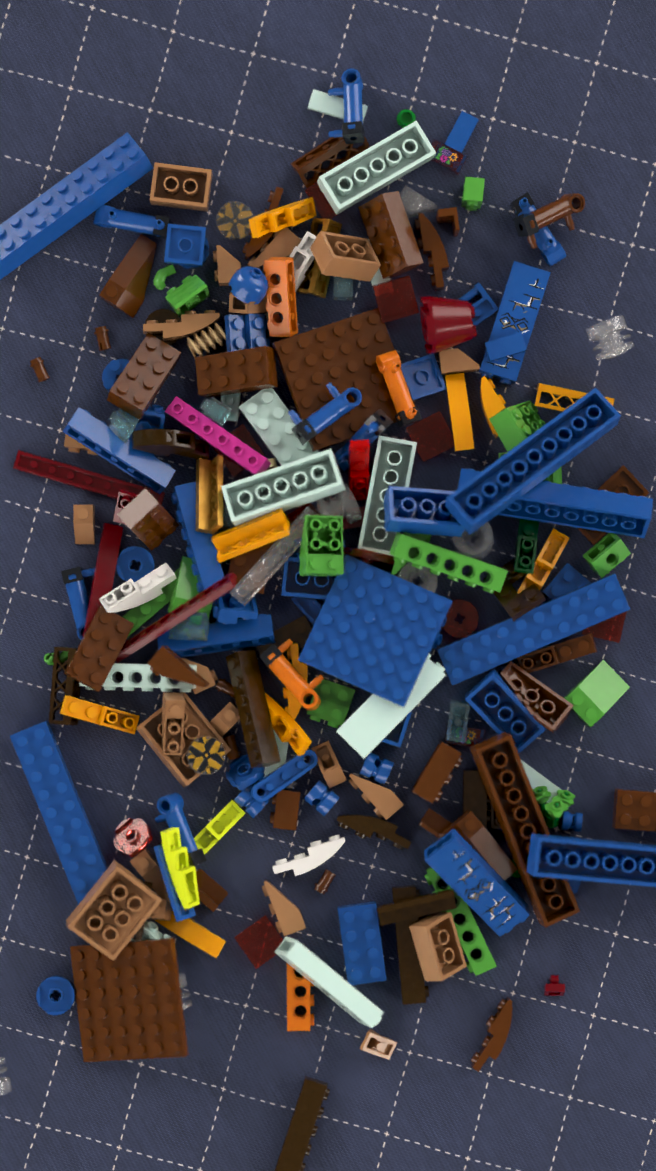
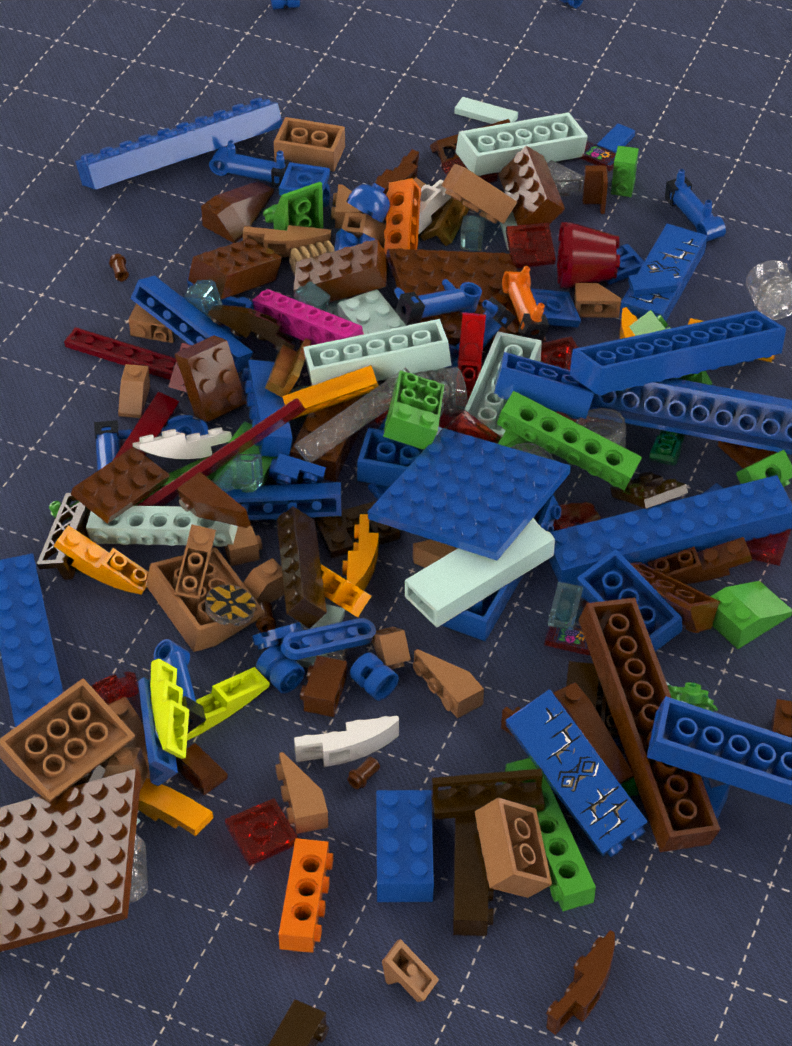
camera: 10 degrees right, 40 degrees down
reddish brown pin [94,326,111,351] -> none
reddish brown pin [215,678,235,699] -> none
clear tile [216,201,254,240] -> none
light orange slope [248,197,317,238] -> none
orange piece [259,639,324,711] -> none
light aqua brick [274,937,384,1028] -> none
bright green plate [307,679,355,729] -> none
blue piece [328,68,365,144] -> none
dark brown slope [336,814,412,850] -> none
blue wheel [359,752,394,785] -> none
reddish brown brick [411,741,463,803] -> none
reddish brown slope [415,213,449,291] -> none
light orange slope [445,373,474,451] -> none
reddish brown piece [513,193,585,249] -> none
light orange slope [517,528,570,594] -> none
dark red tile [544,975,565,996] -> none

